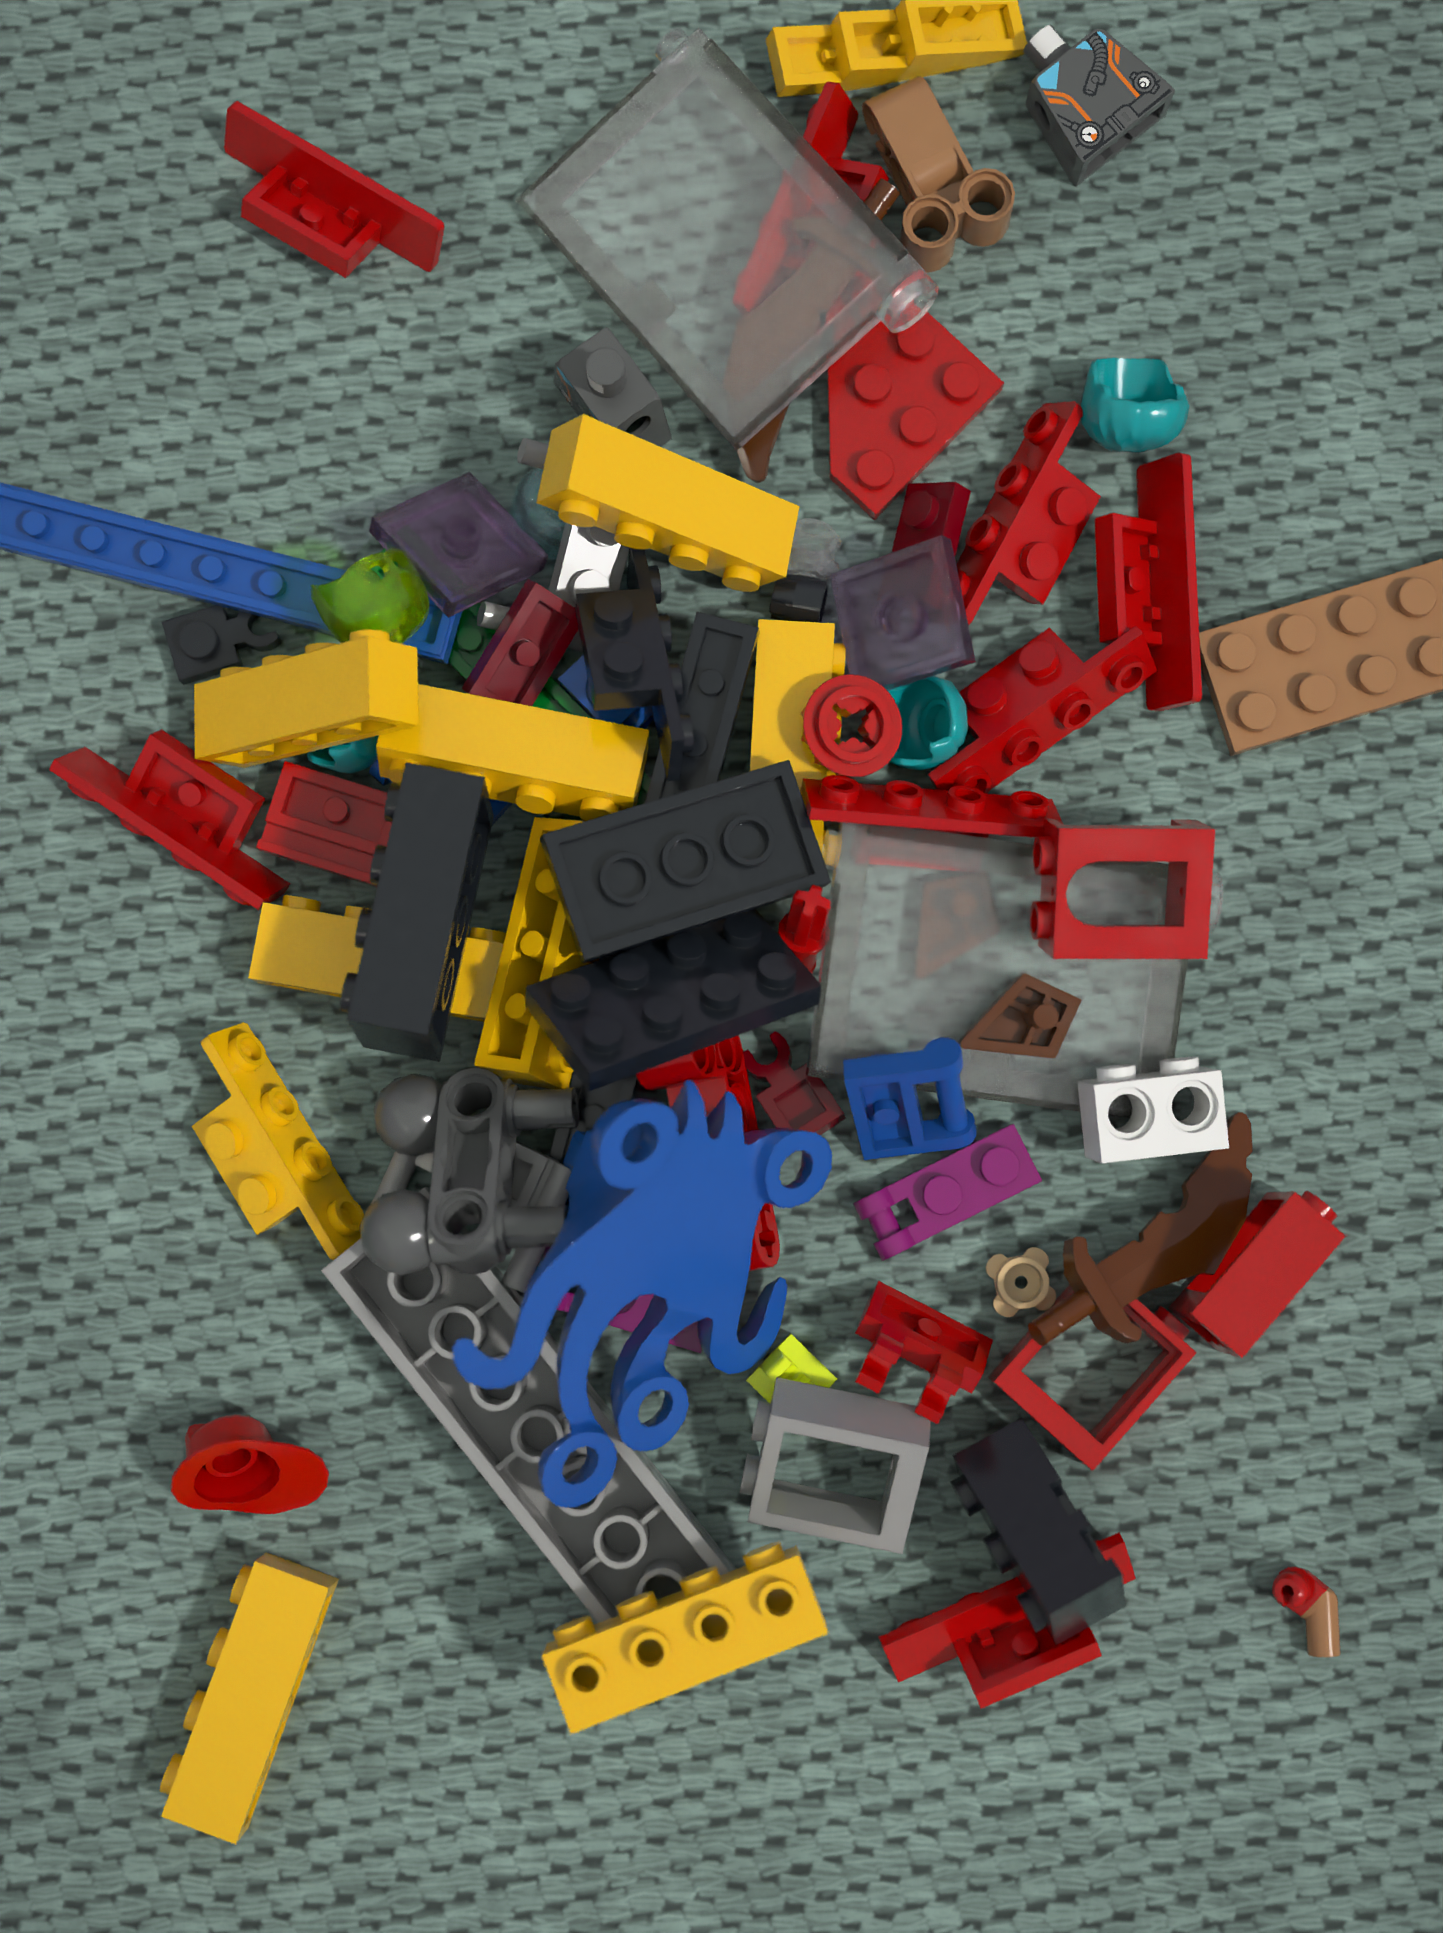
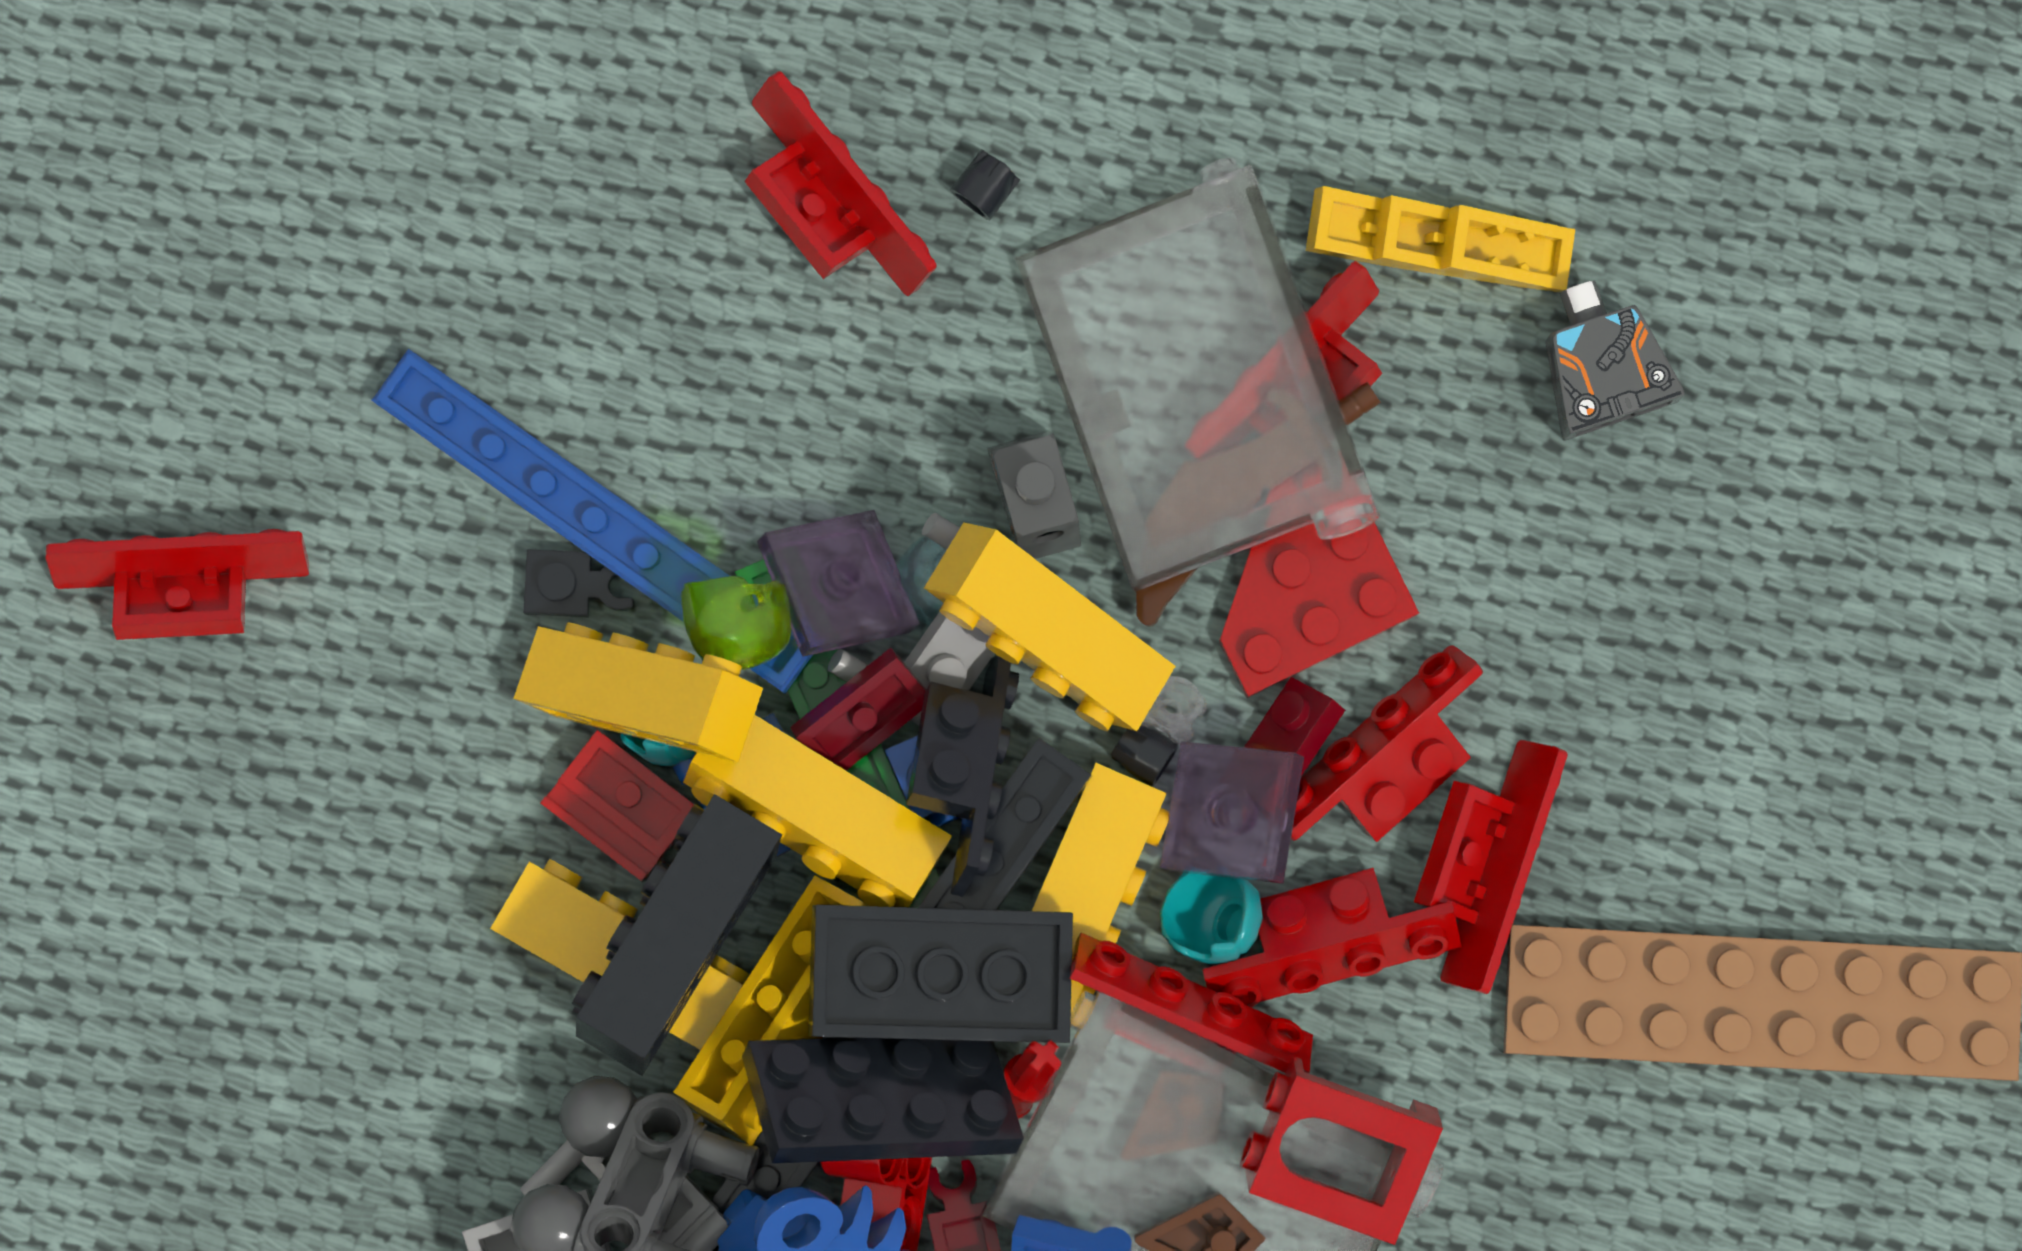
camera: 10 degrees right, 0 degrees up
red bracket [49,729,291,910] -> none
yellow bracket [192,1022,364,1260] -> none
red gear [801,674,902,777] -> none
medium nougat piece [862,76,1015,273] -> none
teal hair [1080,357,1189,453] -> none
none -> black hose [950,149,1020,221]

